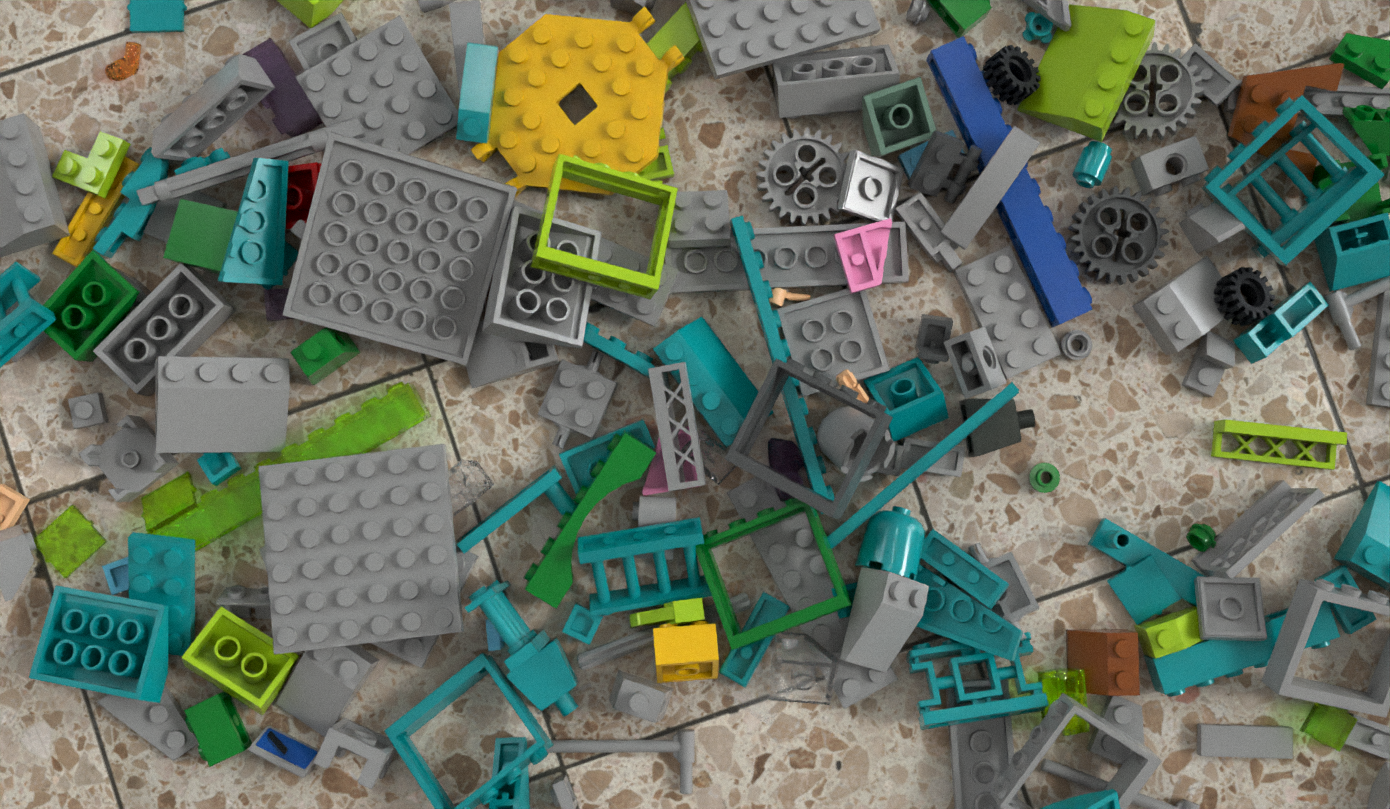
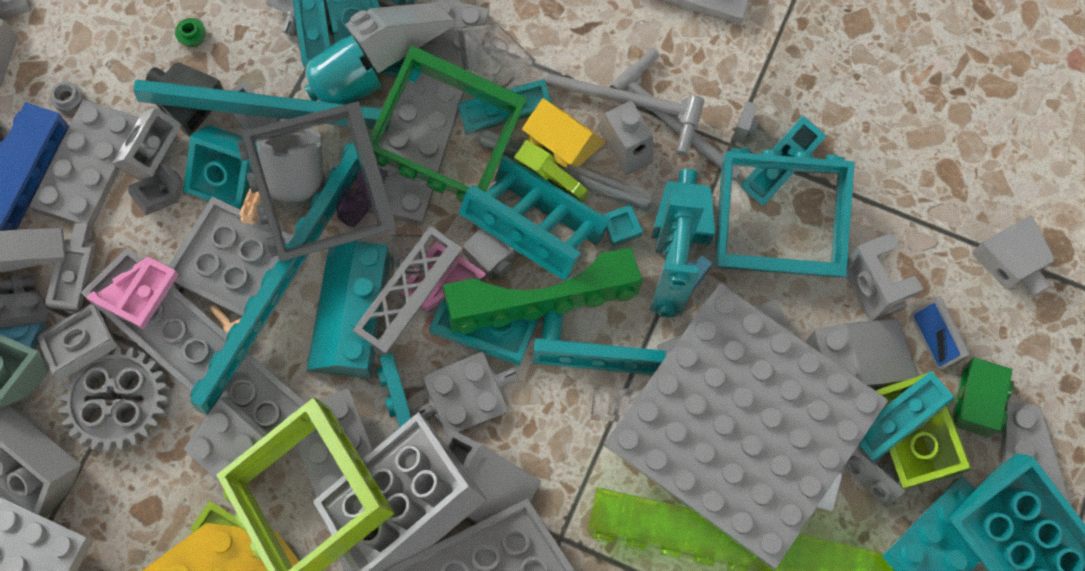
camera: 135 degrees left, 15 degrees down
none -> light grey bar [546,74,705,157]
none -> teal plate [859,371,956,462]

